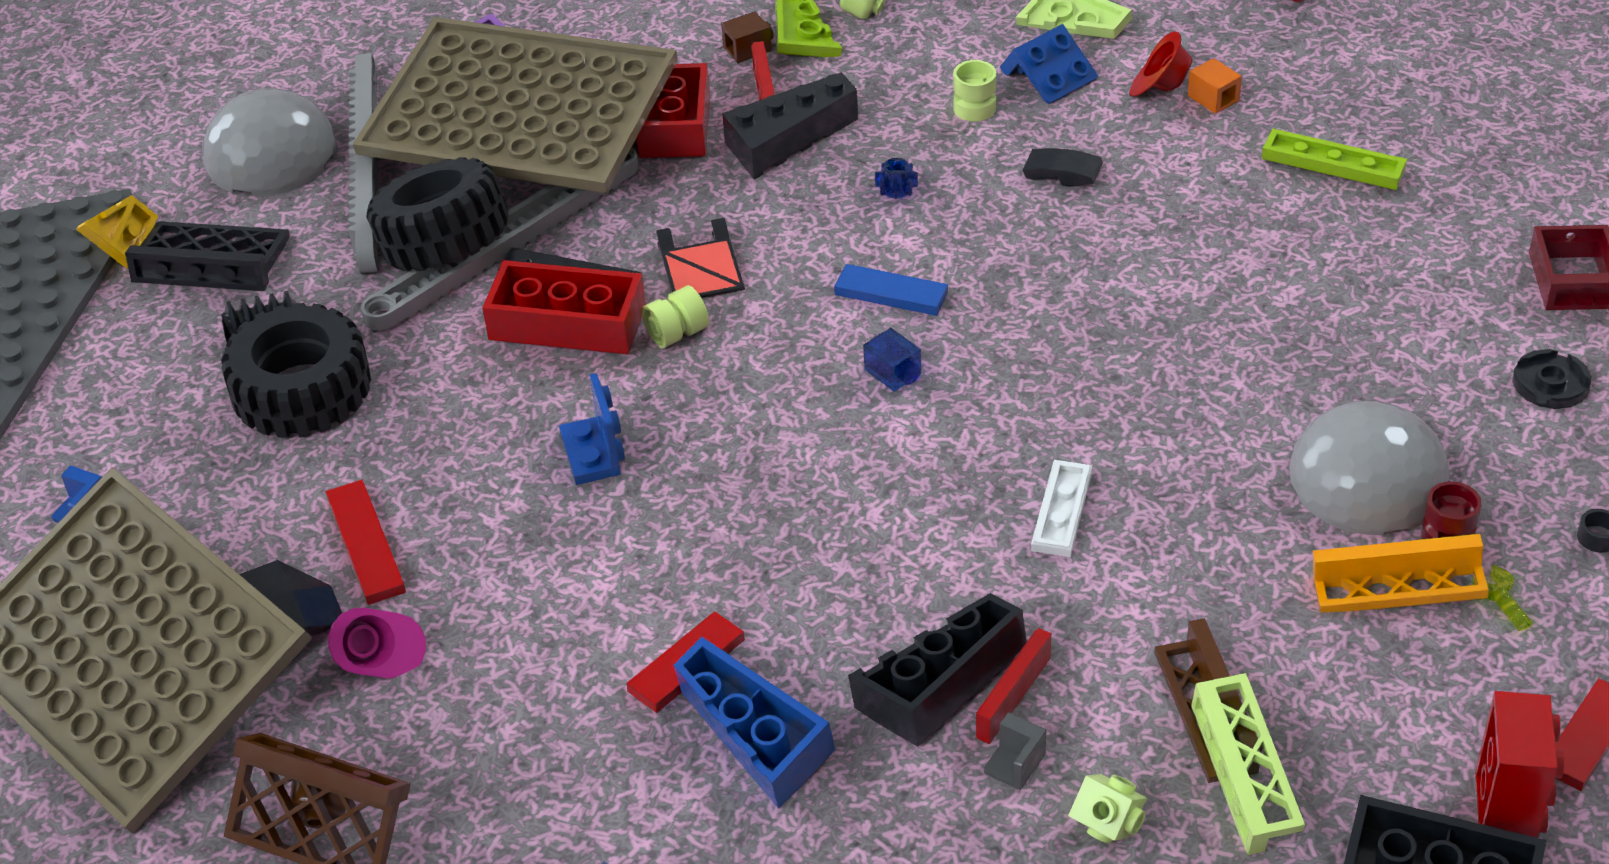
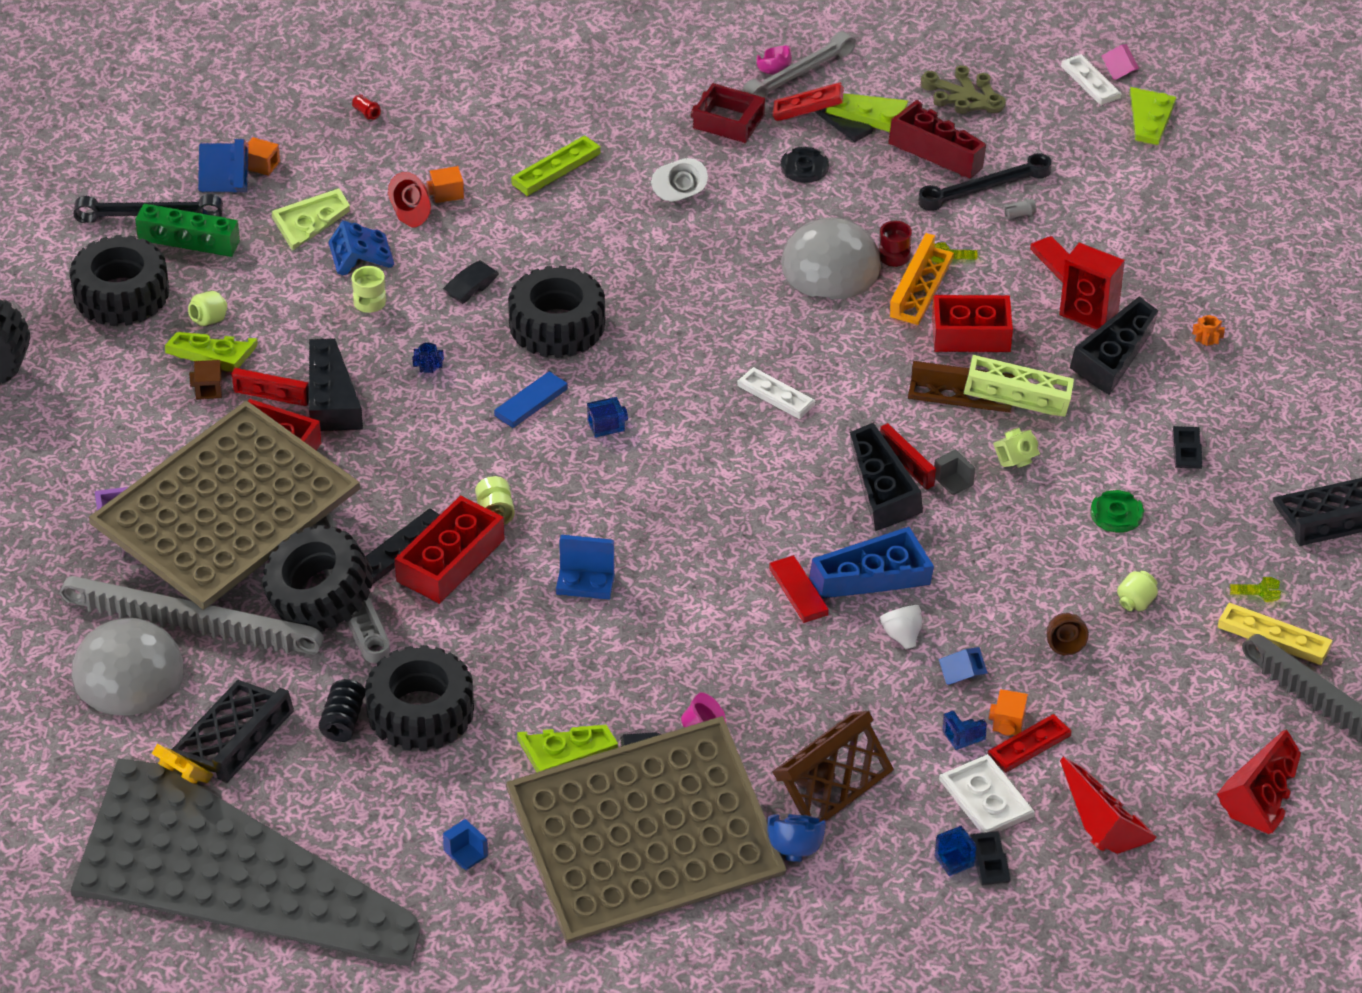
camera: 70 degrees left, 0 degrees up
red tile [325,479,406,605] -> none
flag [656,218,745,298] -> none
none -> black tyre [508,265,606,358]
none -> lime wing [517,724,618,772]
none -> white piece [651,158,708,202]
none -> blue cylinder [767,814,826,862]
none -> white helmet [880,605,923,650]
none -> red brick [932,295,1013,352]

